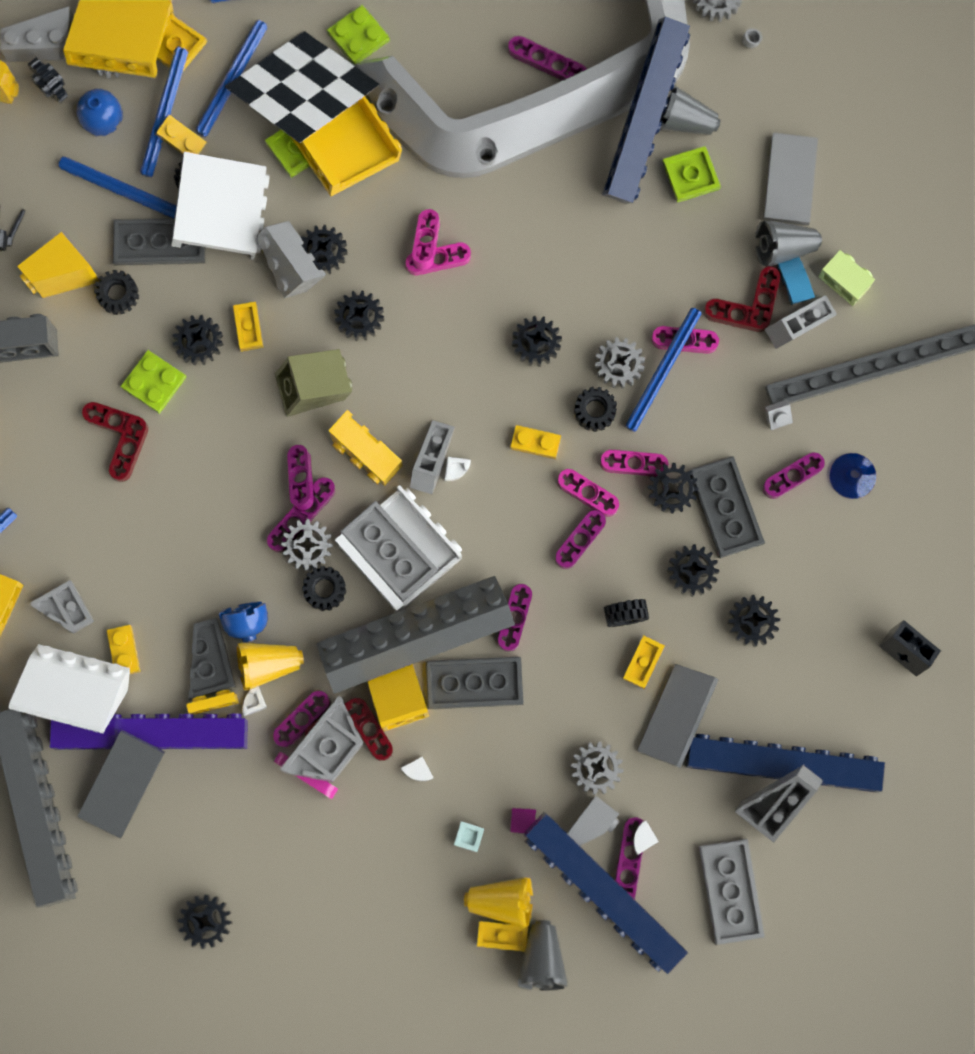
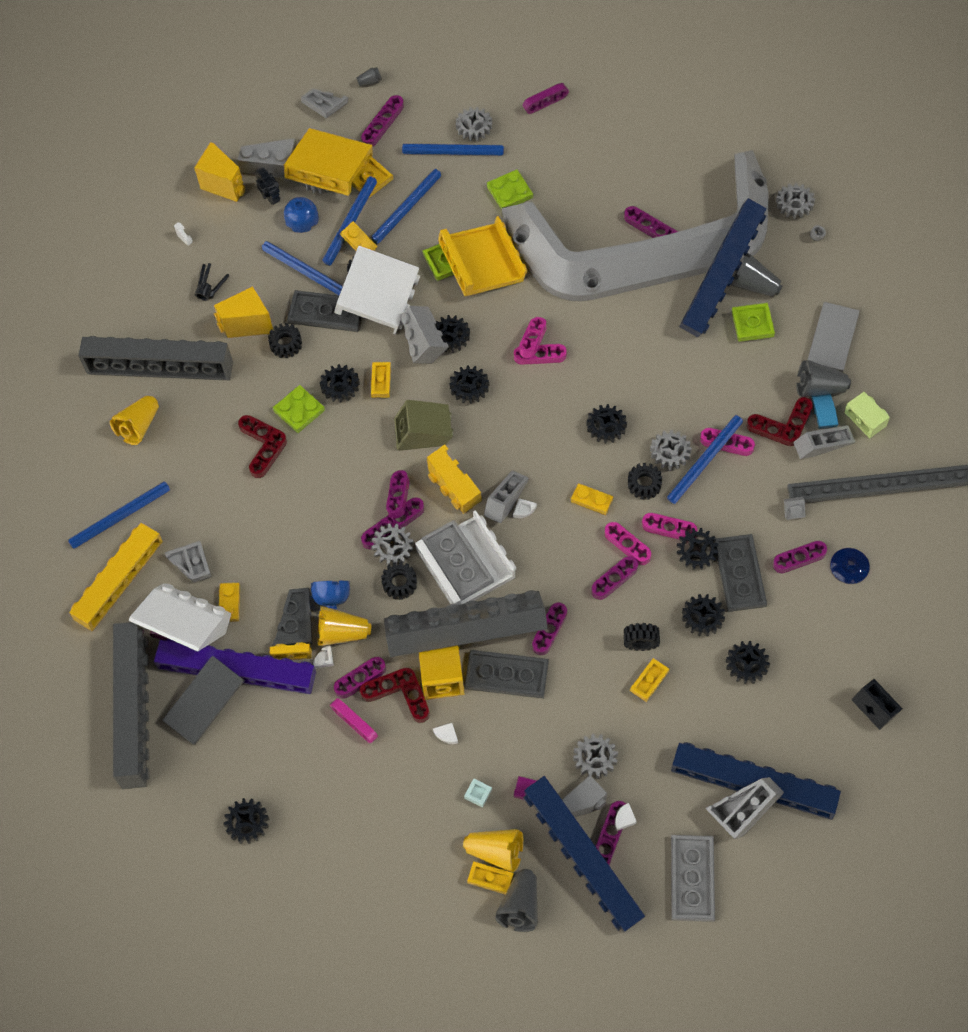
camera: 15 degrees right, 15 degrees down
sticker [225,31,380,143] -> none
light grey wing [280,696,363,782] -> none
dark grey tile [637,664,718,768] -> none

